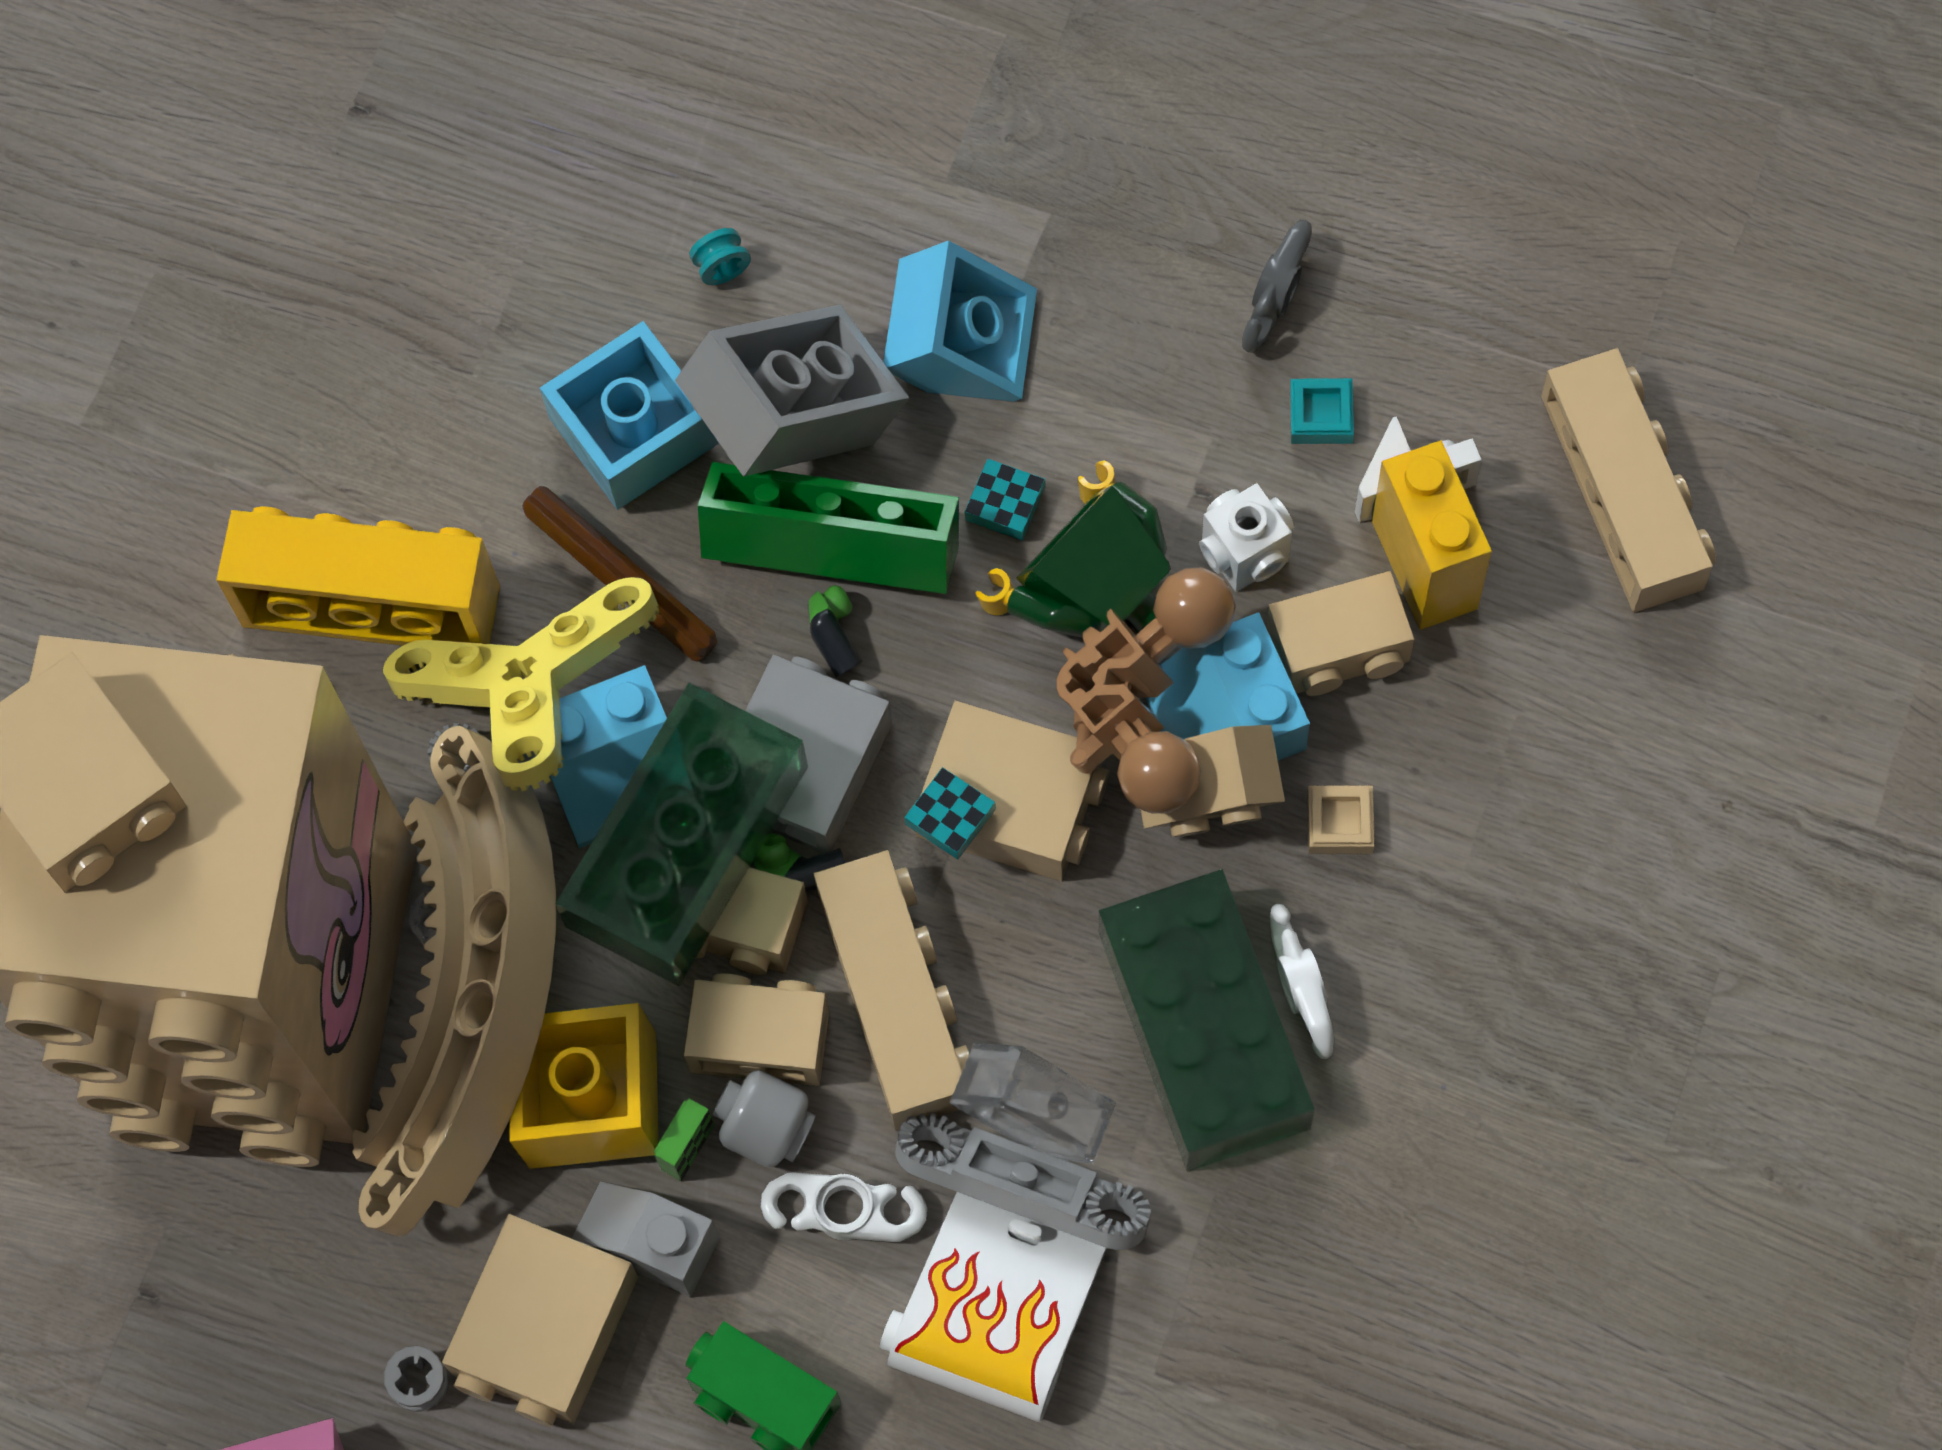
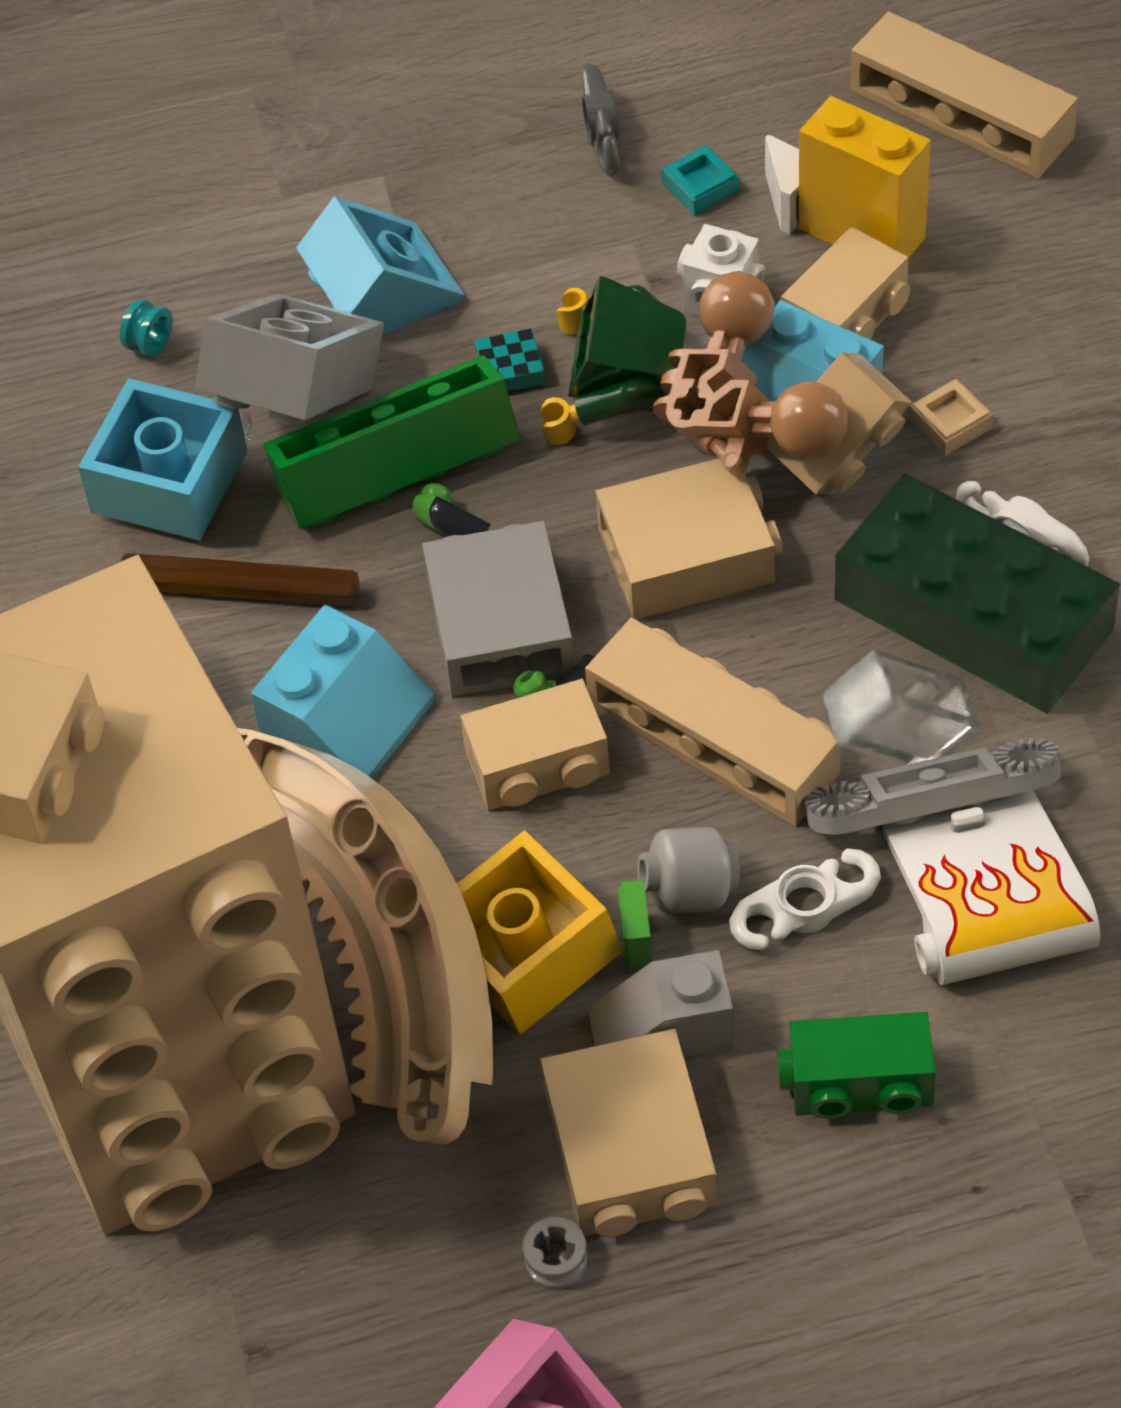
camera: 35 degrees left, 15 degrees down
light yellow piece [383,577,659,791] -> none
clear green brick [555,683,808,986] -> none
tan brick [684,974,829,1086] -> none
tile [904,767,996,860] -> none

